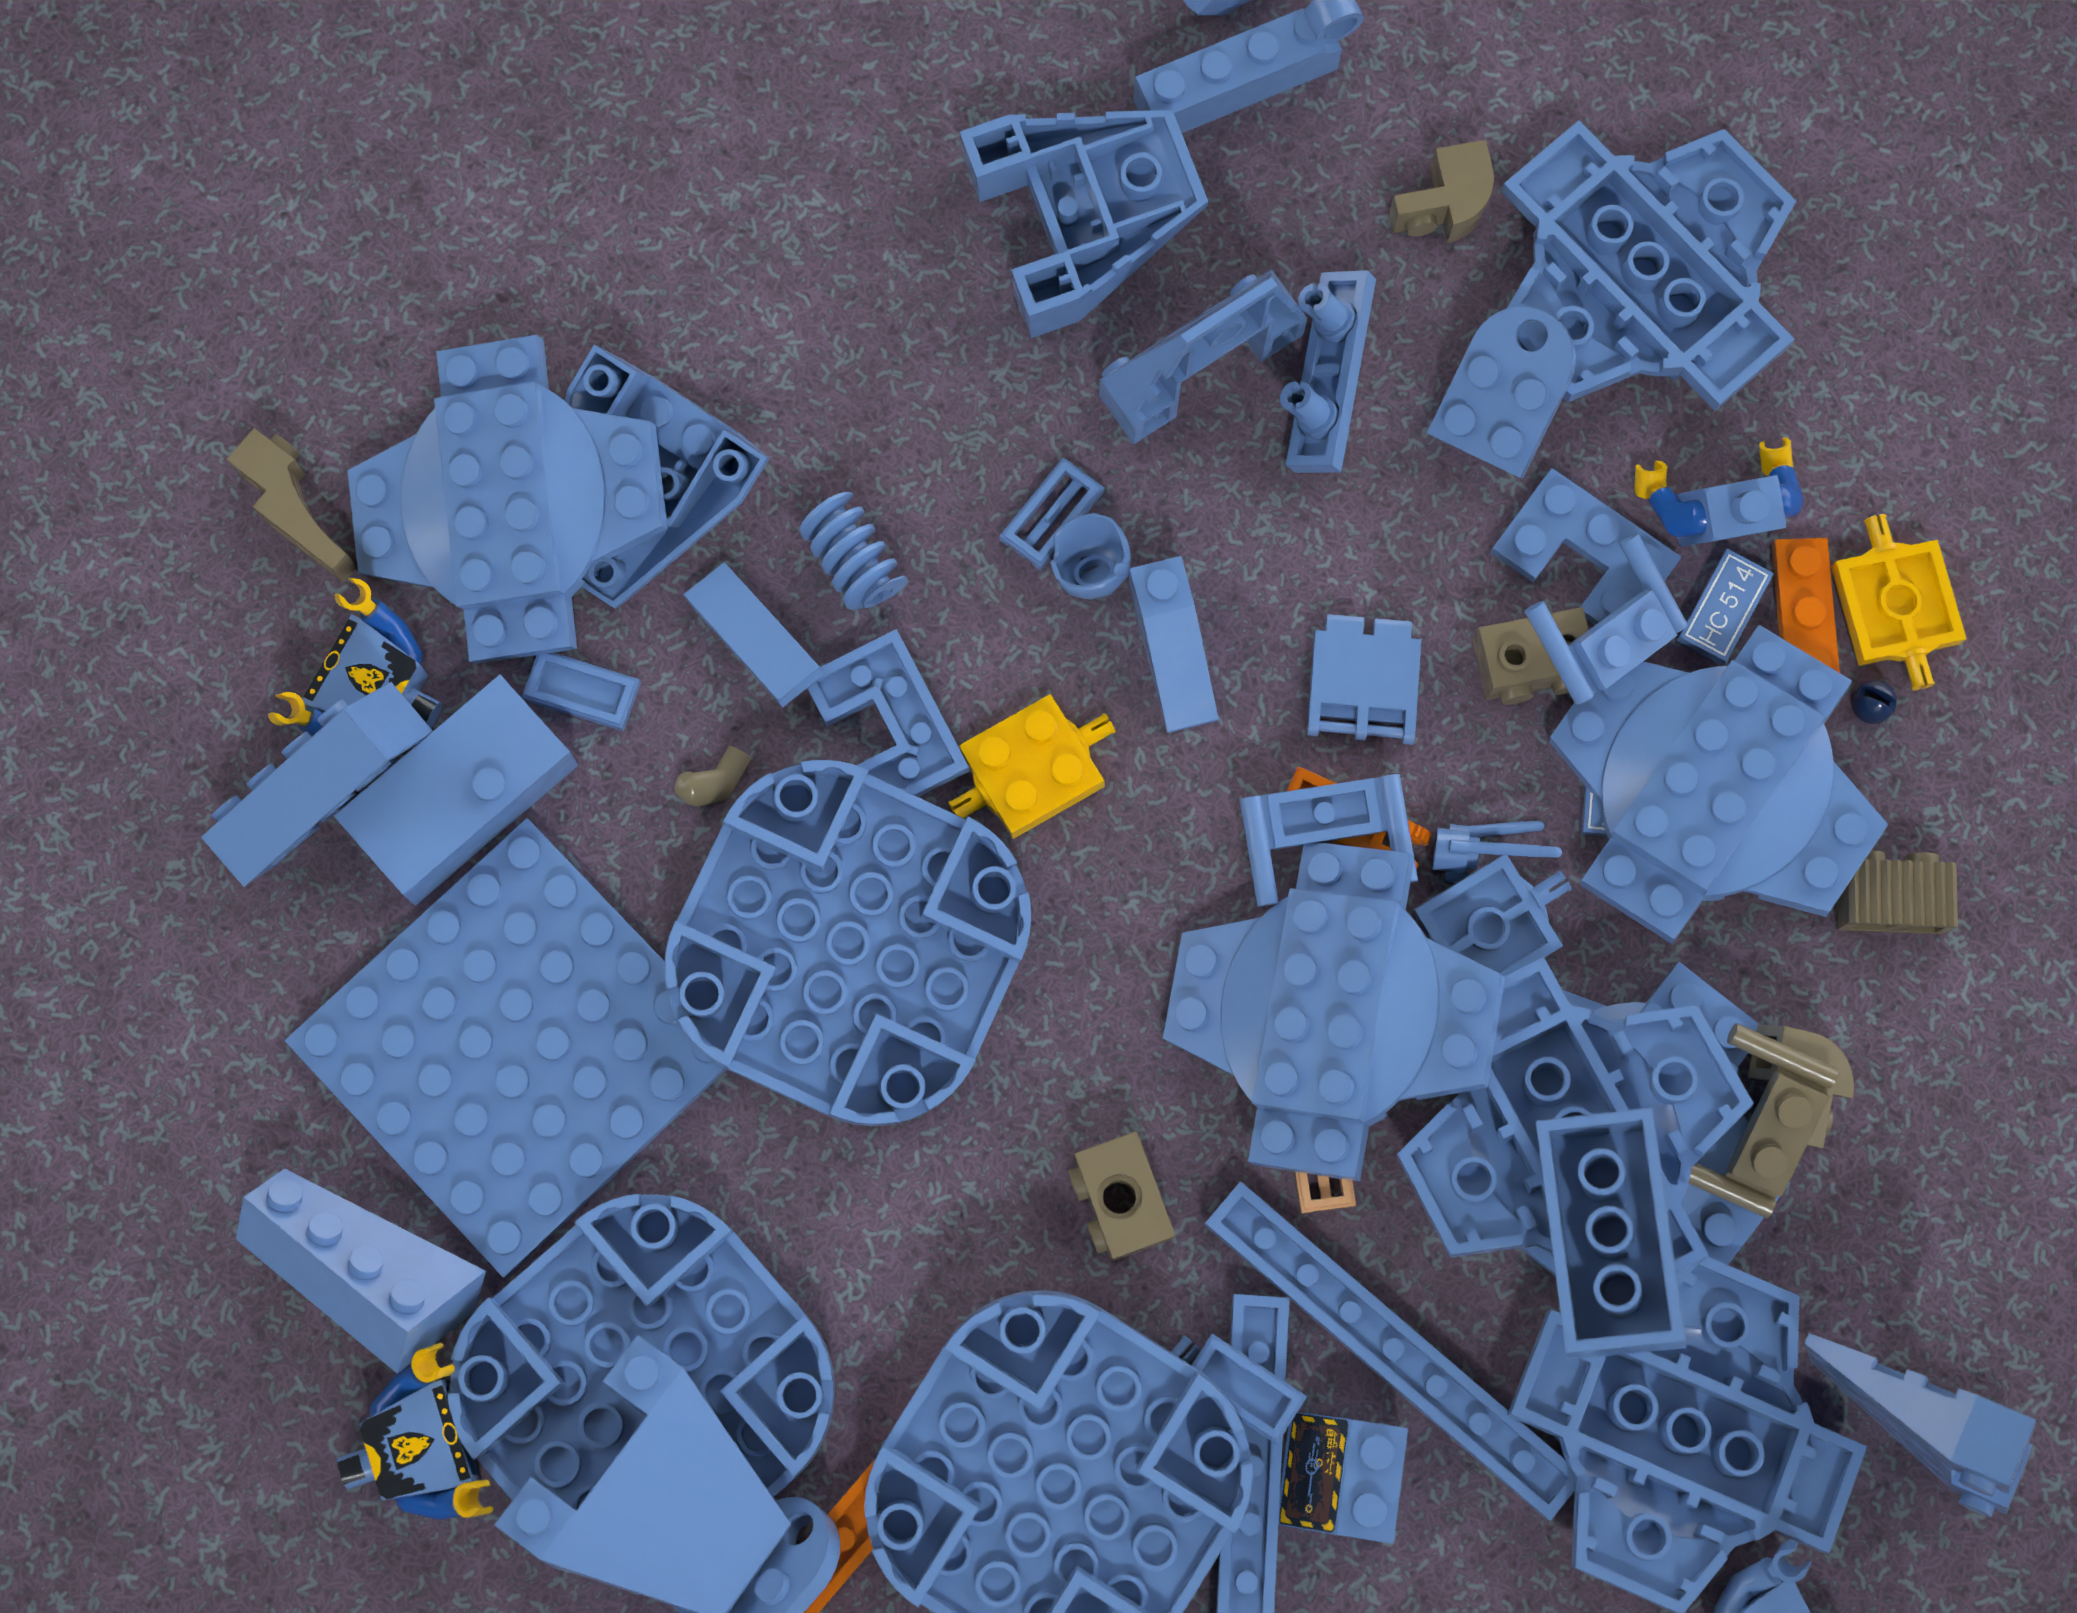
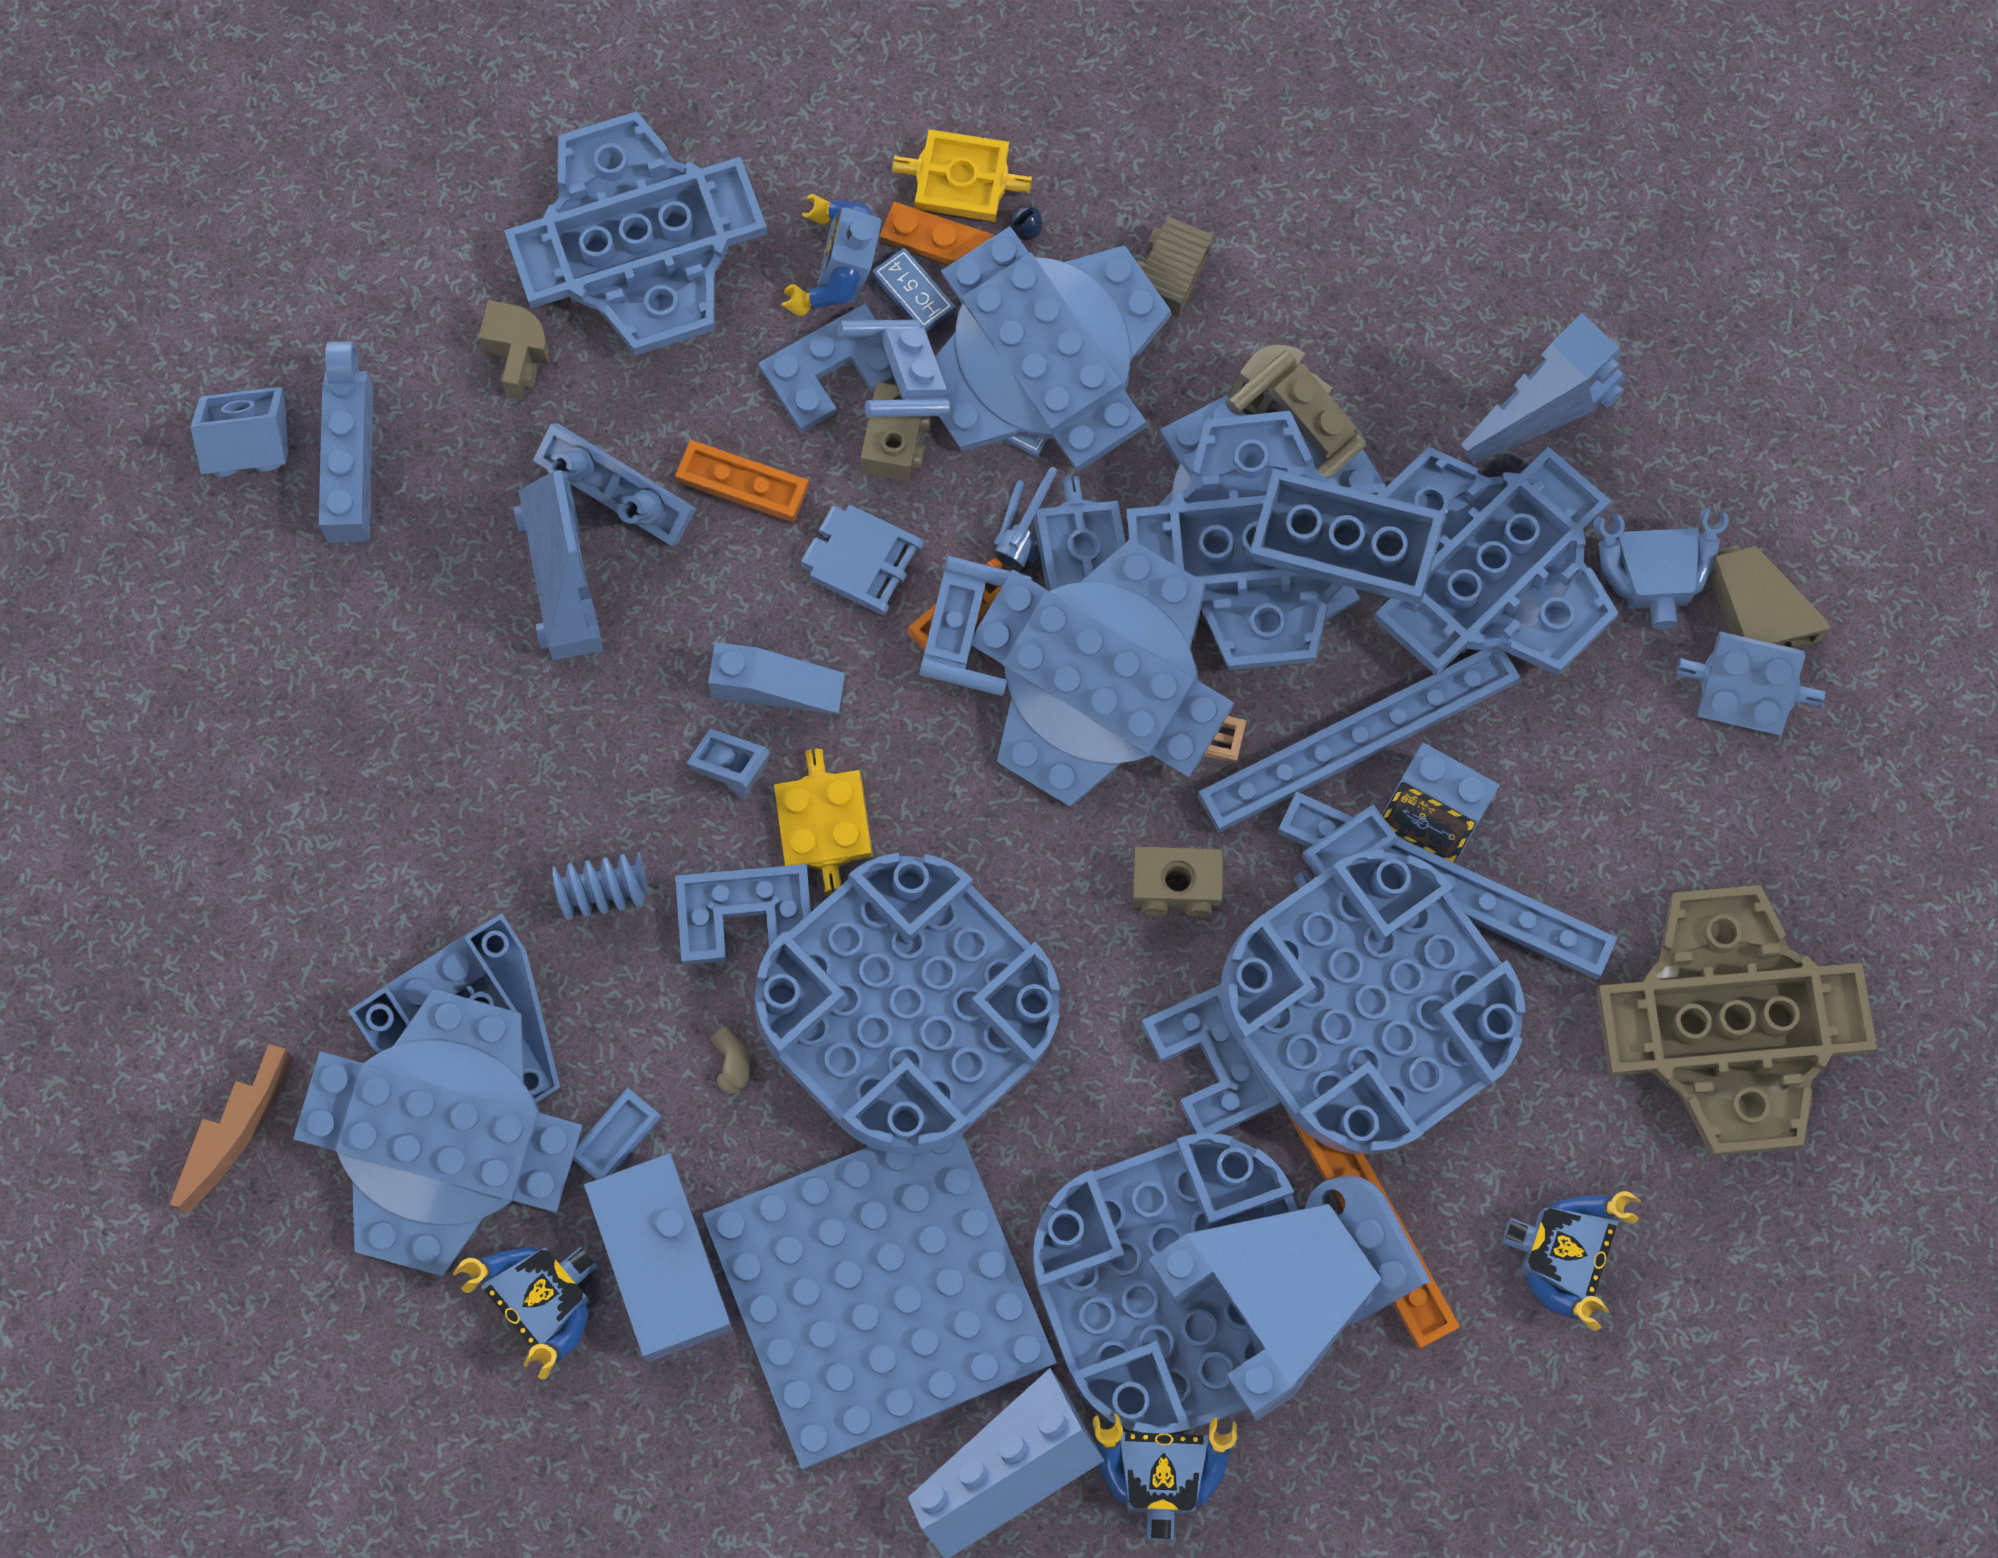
camera: 70 degrees left, 5 degrees down
medium blue wedge [201,682,433,887] -> none
dark tan slope [226,428,357,583] -> none
medium blue tile [683,562,824,708] -> none
medium blue wedge [960,110,1208,338] -> none
medium blue tile [999,457,1105,571] -> none
medium blue hair [1051,513,1131,600] -> none
medium blue plate [1427,306,1576,479] -> none
none -> nougat slope [170,1044,293,1214]
none -> orange plate [675,439,809,523]
none -> medium blue slope [686,729,770,800]
none -> medium blue plate [1141,985,1280,1134]

